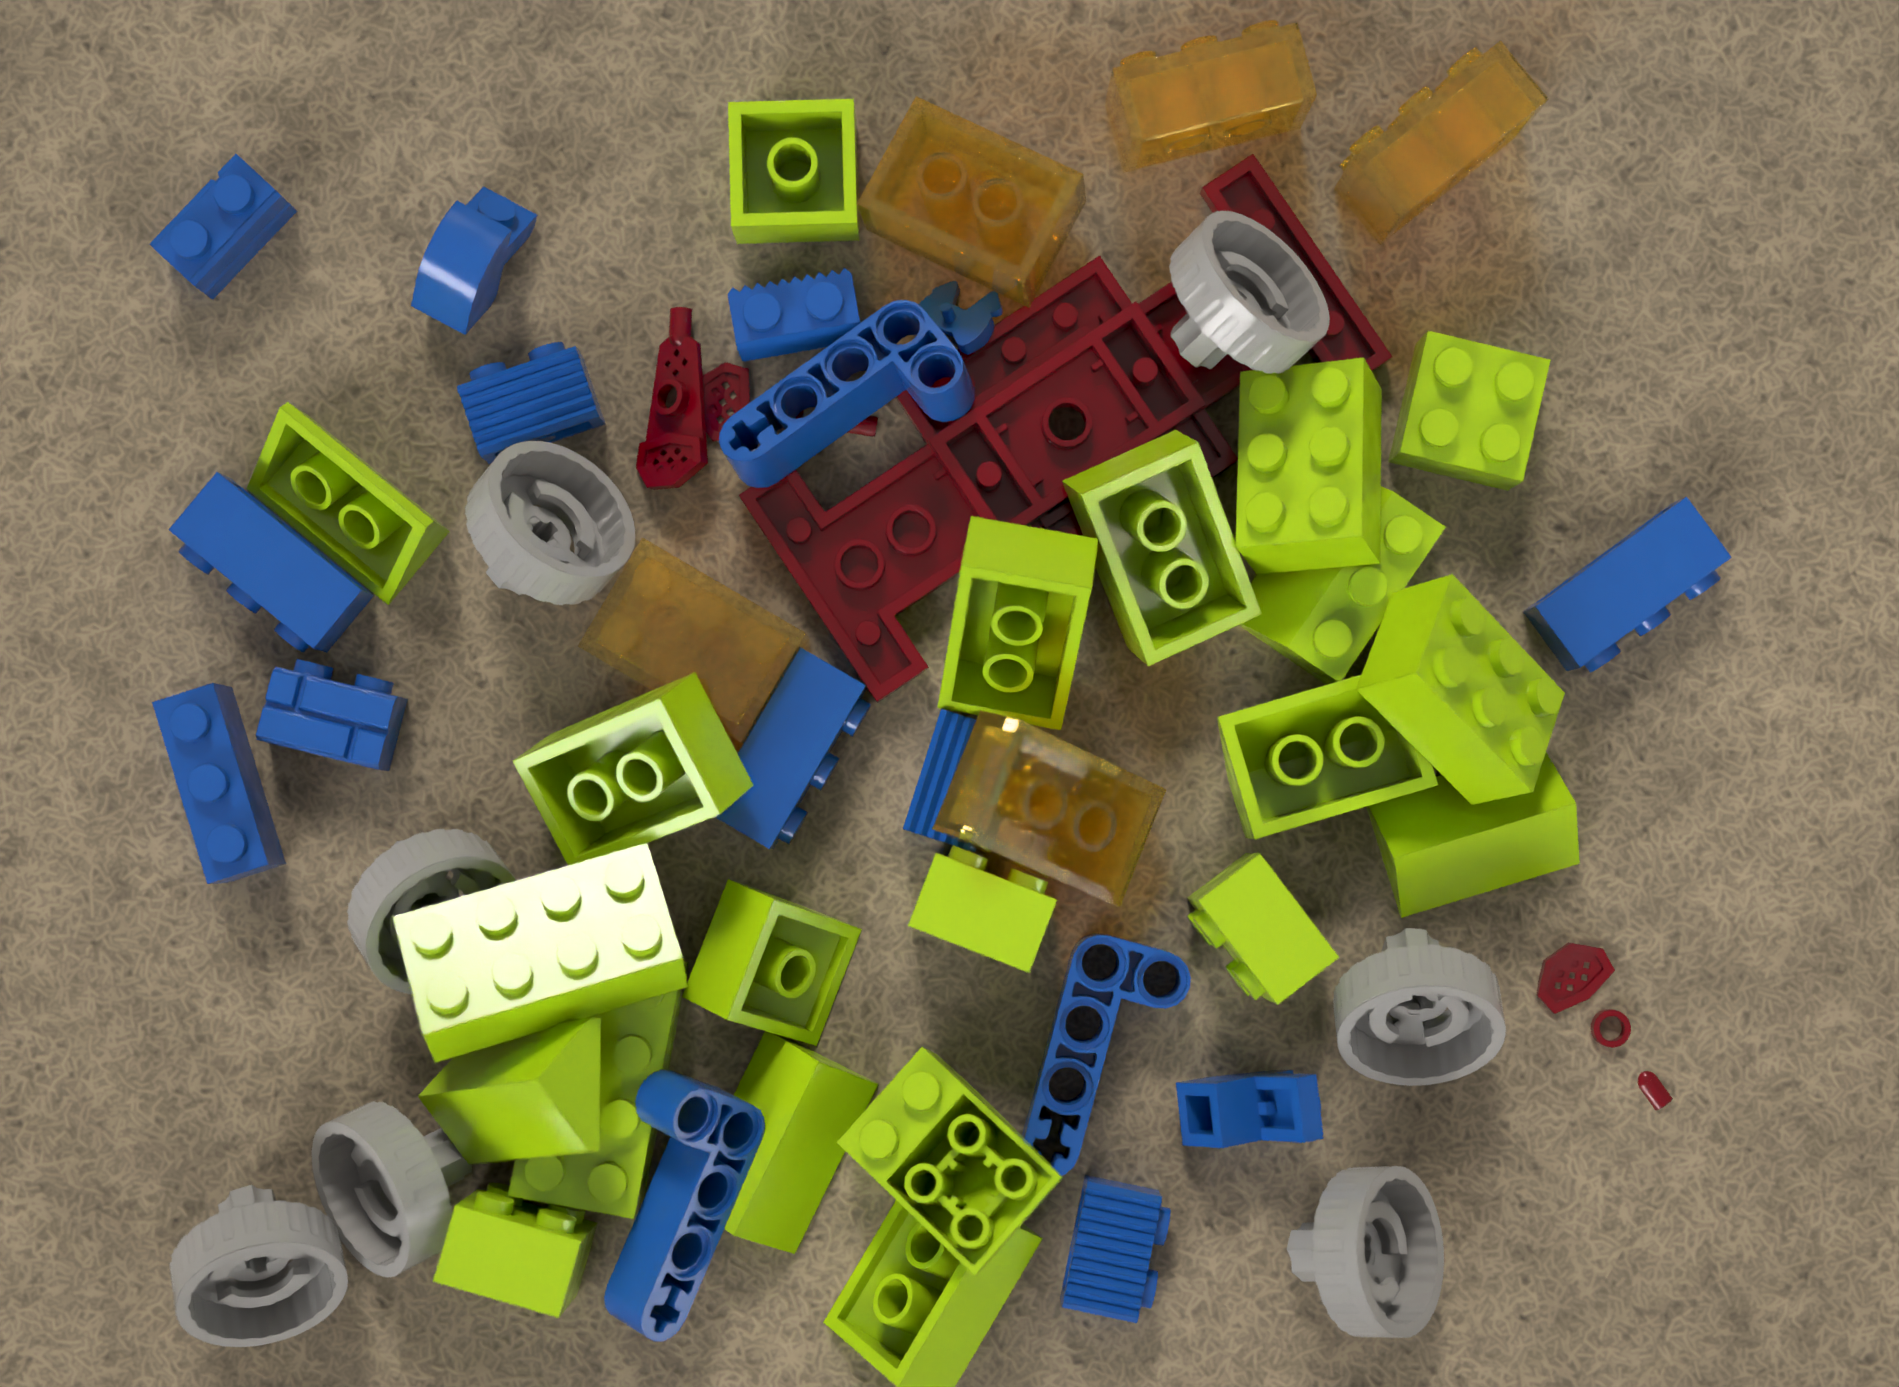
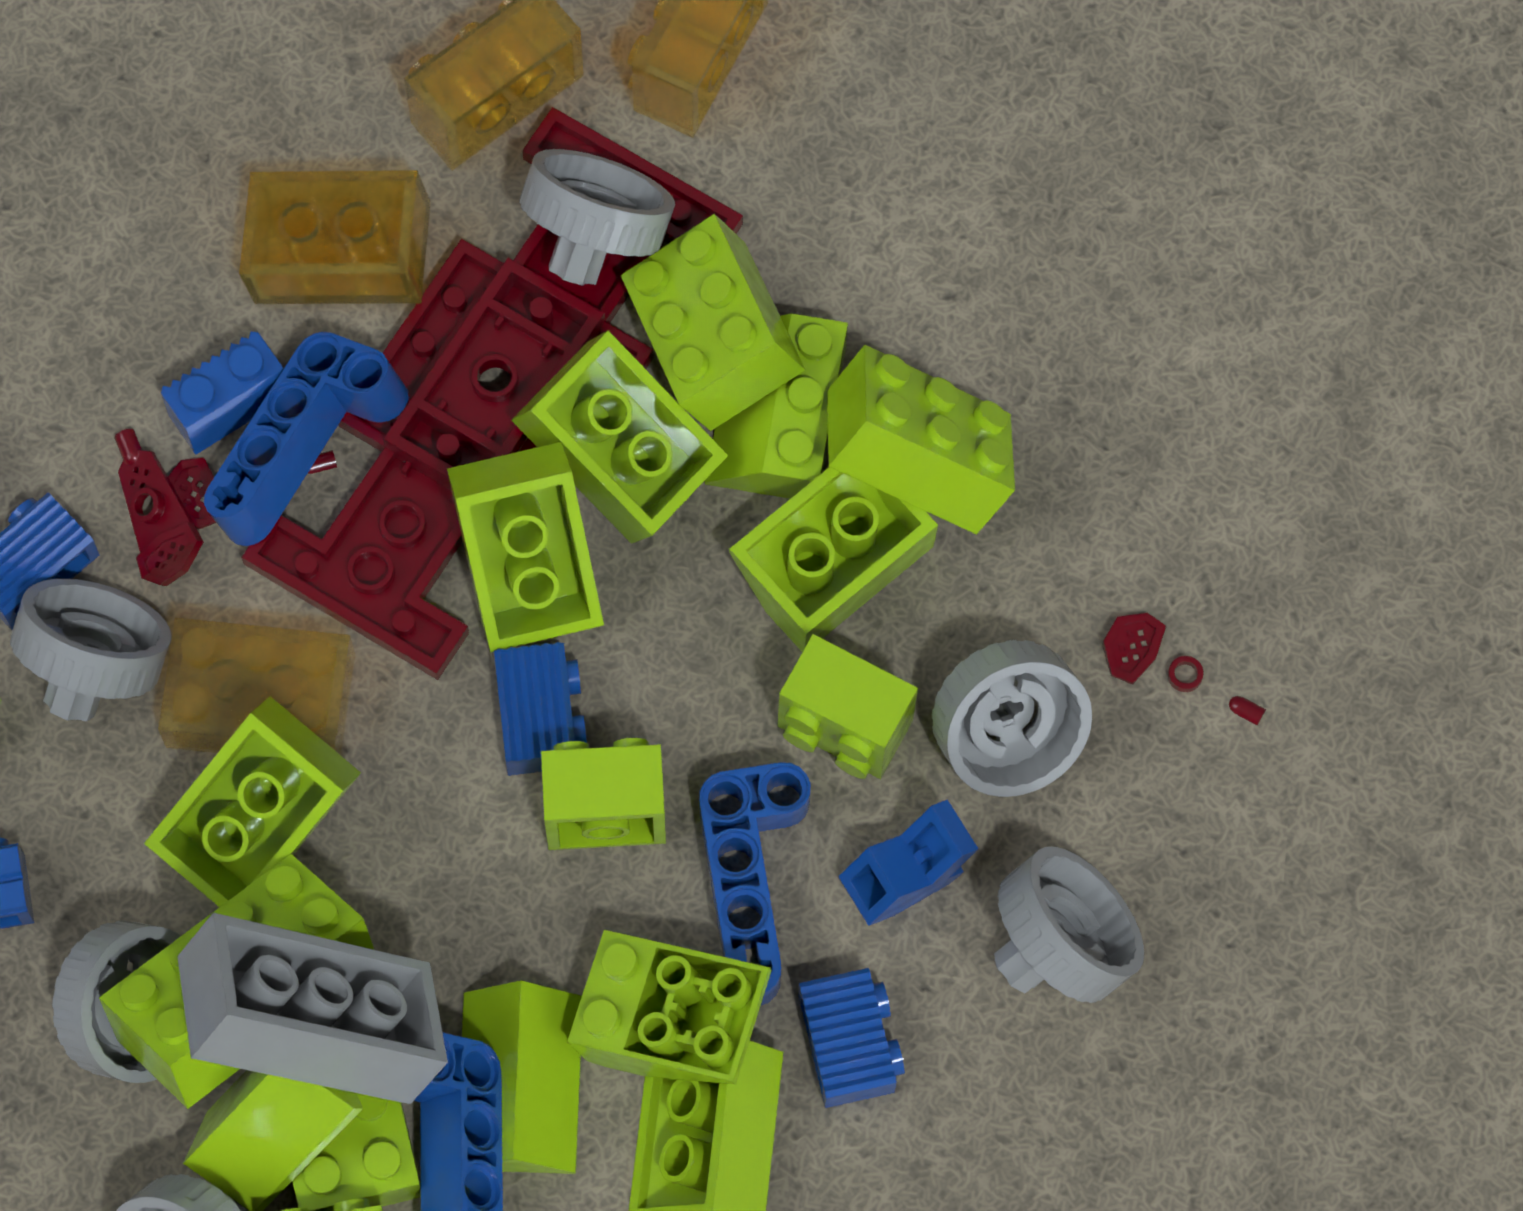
camera: 25 degrees left, 15 degrees down
lime slope [682,879,862,1046] -> none
blue brick [715,647,871,849] -> none
lime brick [728,99,860,244] -> none
blue piece [918,281,1003,354] -> none
clear yellow brick [932,711,1167,907] -> none
lime slope [1367,752,1580,918] -> none
lime brick [1388,331,1551,491] -> none
blue brick [1523,497,1732,673] -> none
none -> light grey brick [177,913,448,1104]

